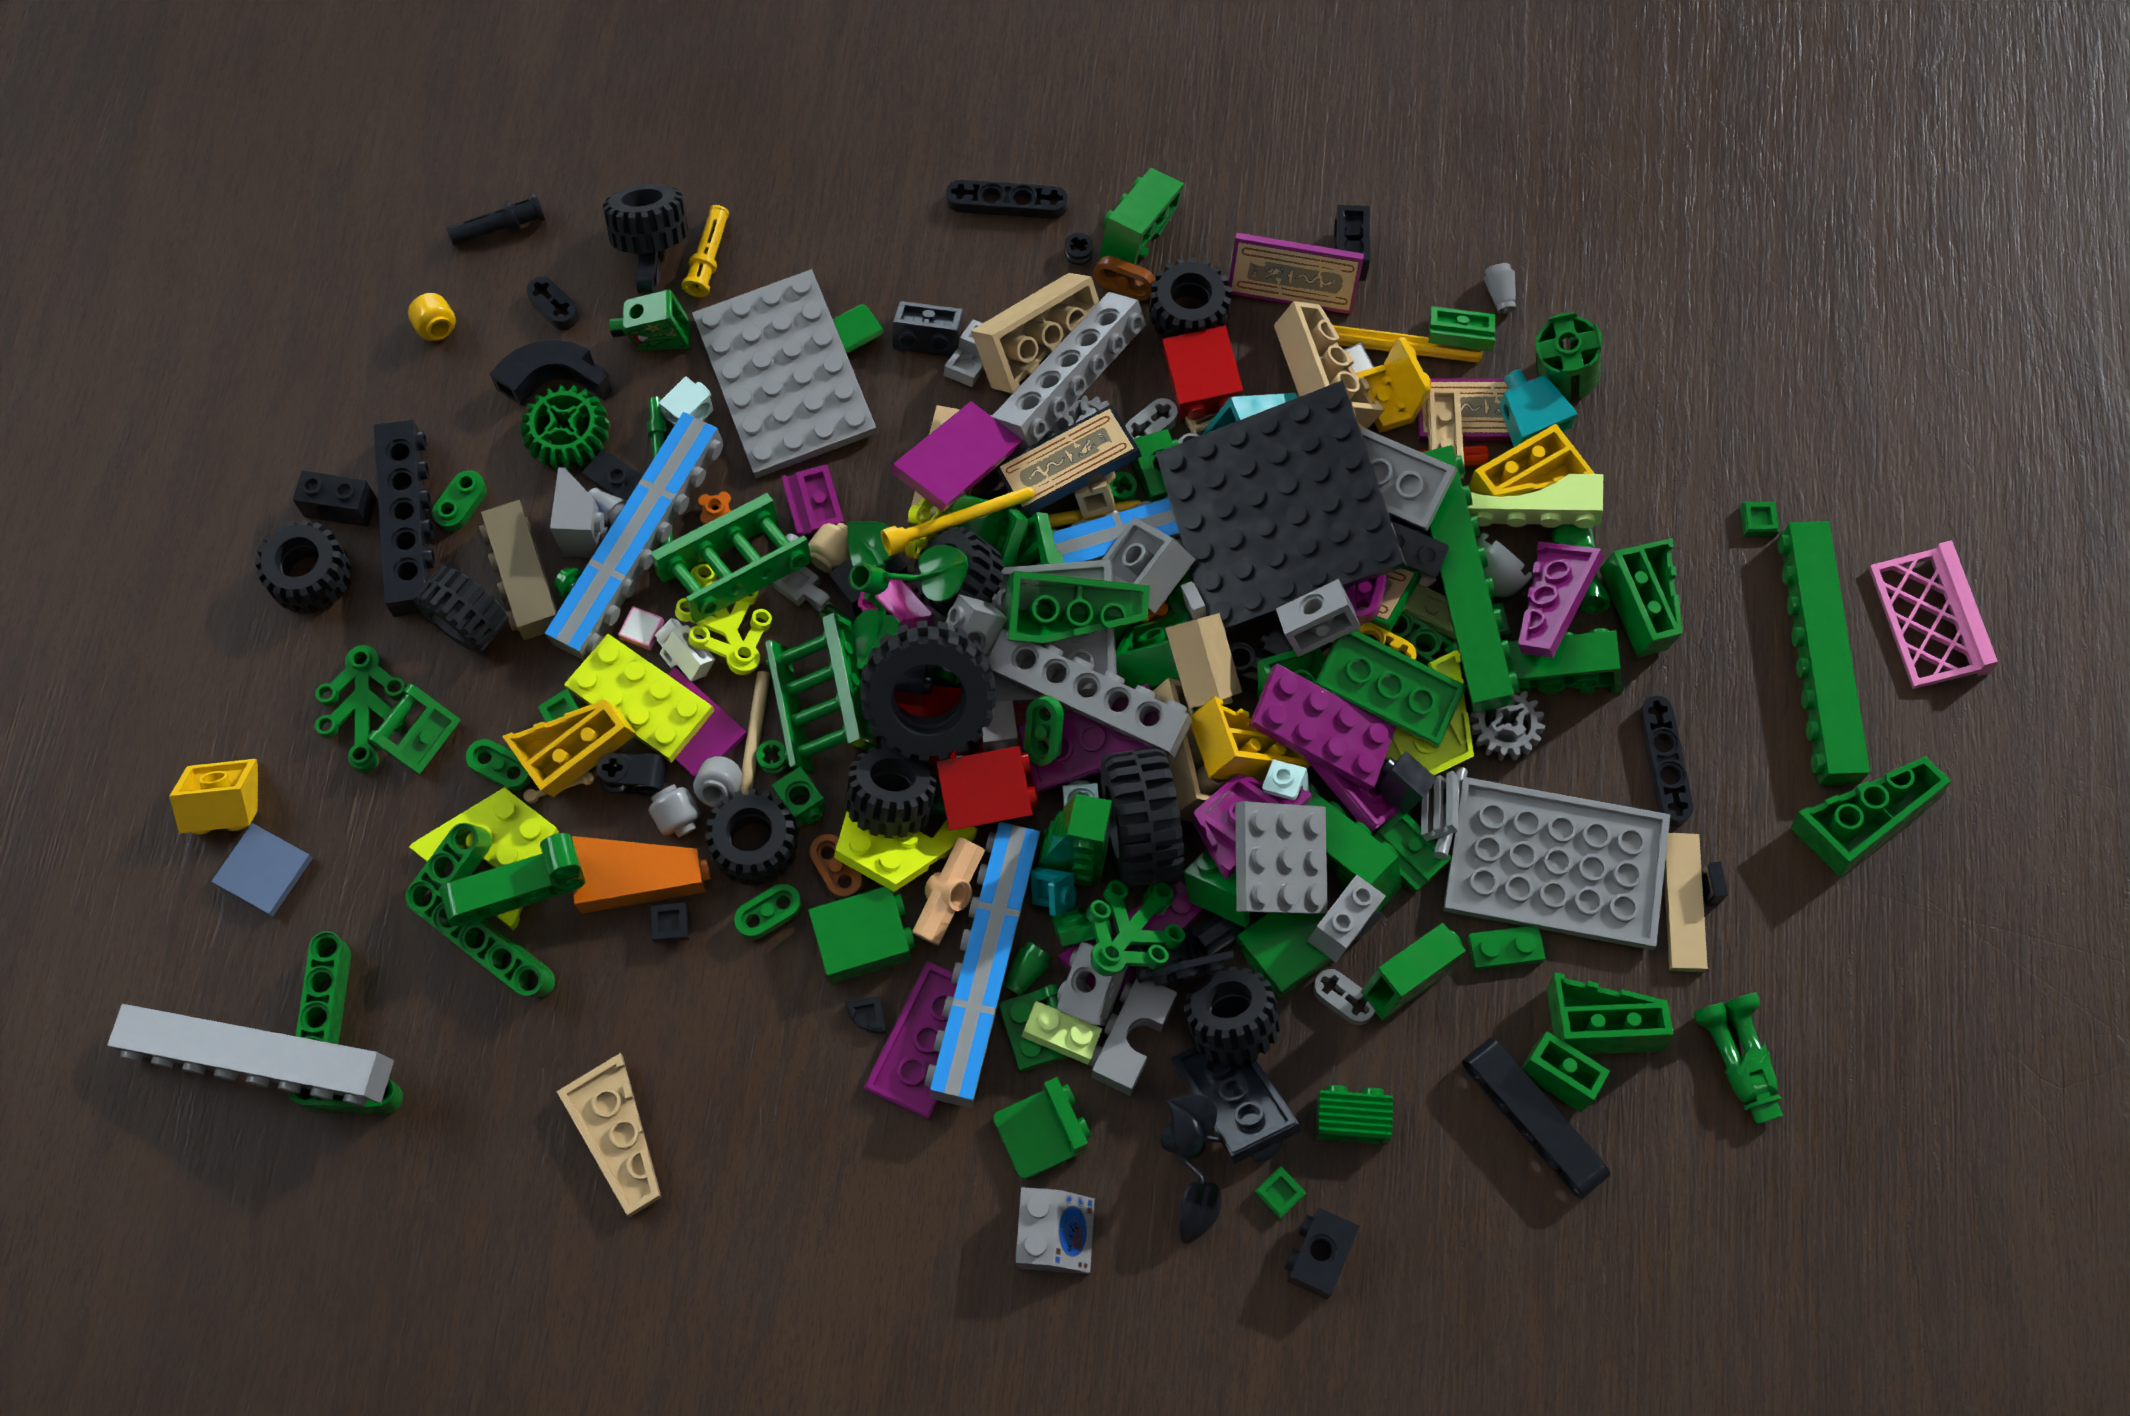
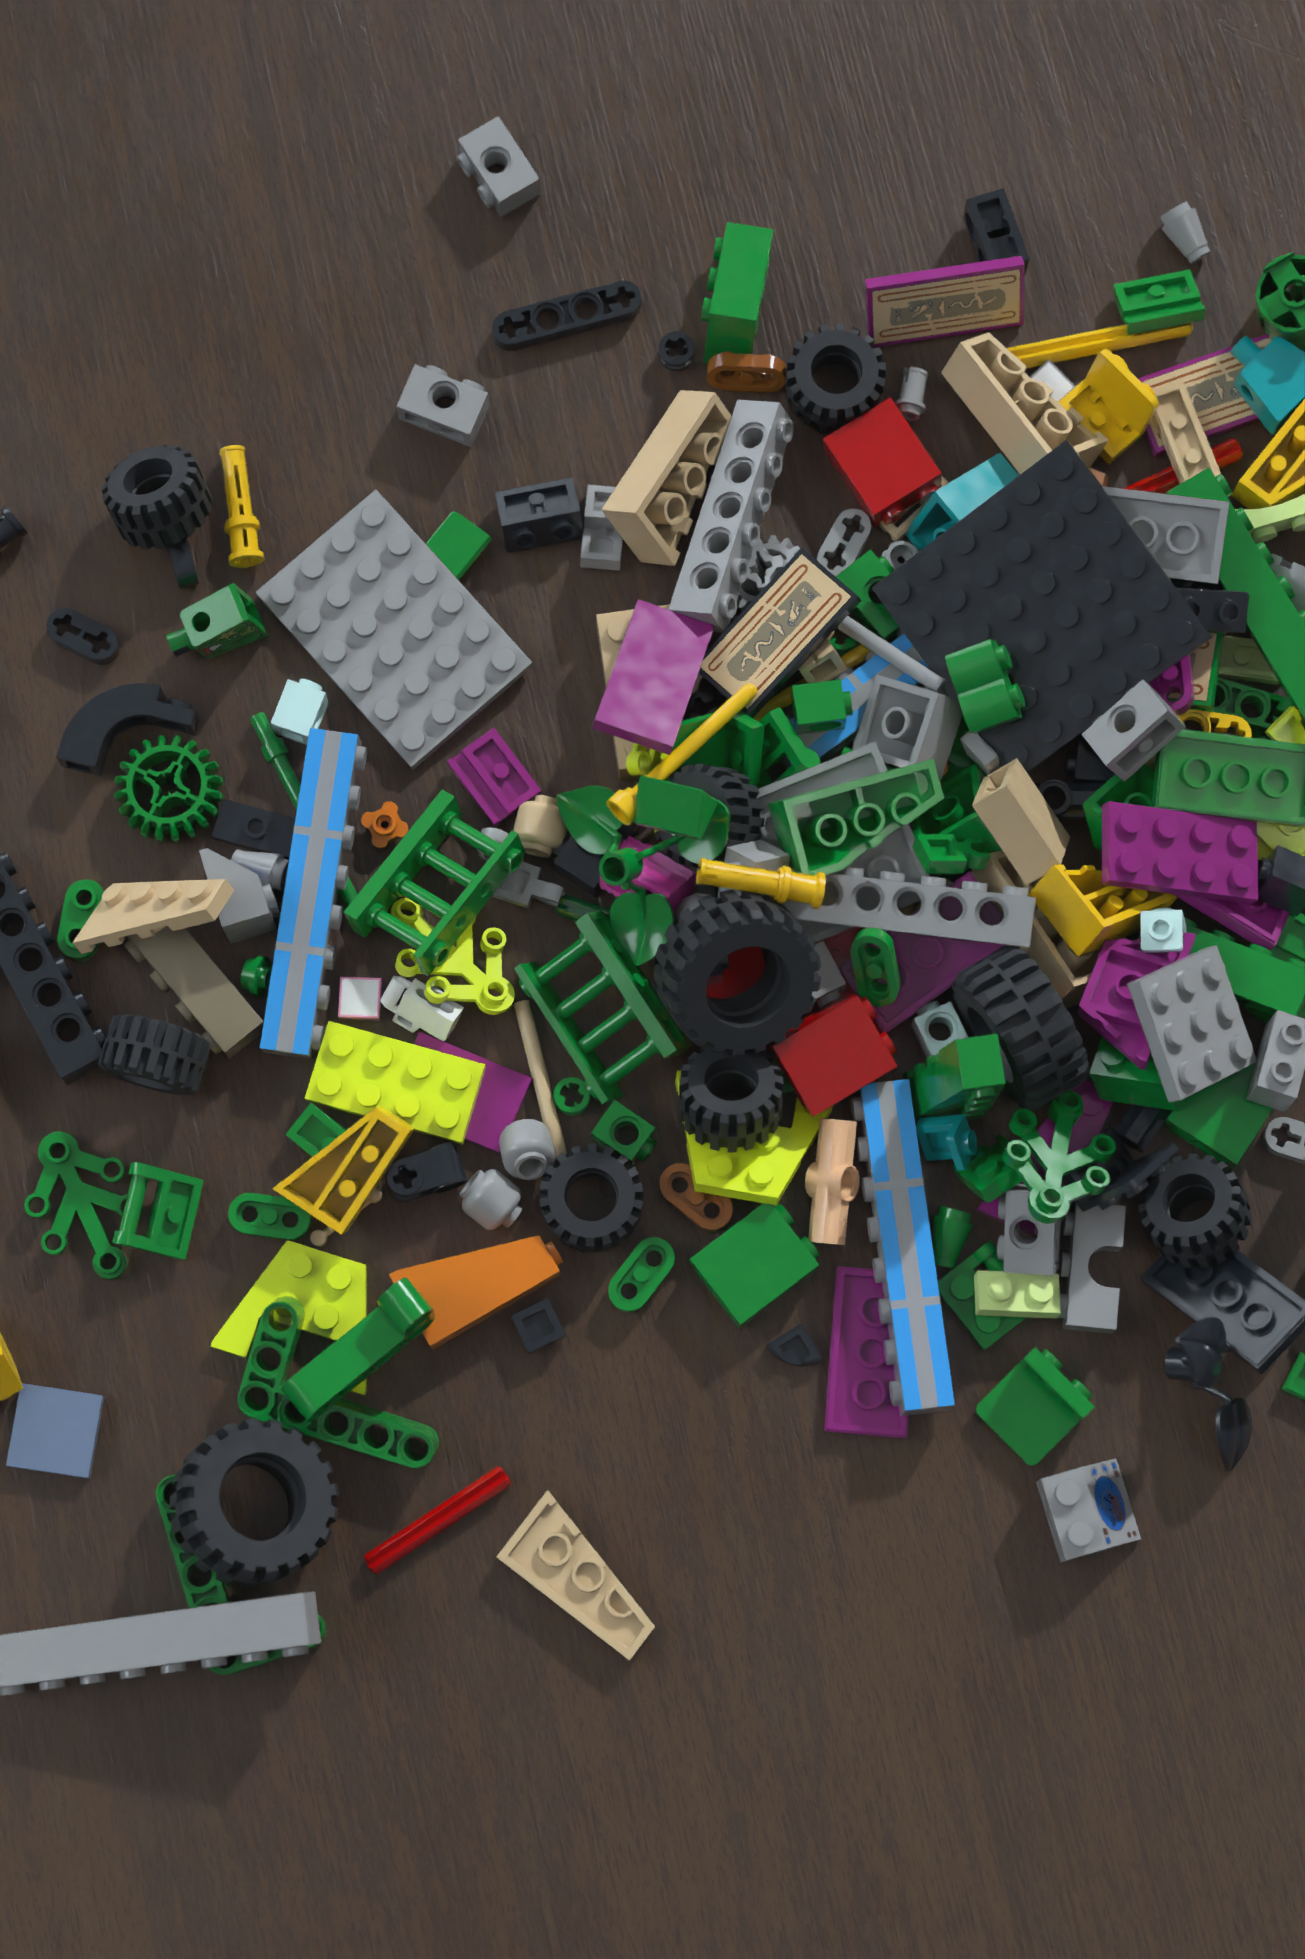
camera: 20 degrees left, 10 degrees up
none -> tan wing [73,879,235,954]
none -> black tyre [169,1418,339,1587]
none -> red axle [364,1467,511,1574]
none -> light grey brick [396,364,490,448]
none -> light grey brick [457,116,541,217]
none -> green slope [634,776,718,840]
none -> yellow pin [696,858,826,910]
none -> green brick [791,679,853,735]
none -> light grey bar [838,616,946,693]
none -> light grey pin [894,367,928,421]
none -> green plate [912,834,991,874]
none -> green brick [945,639,1025,734]

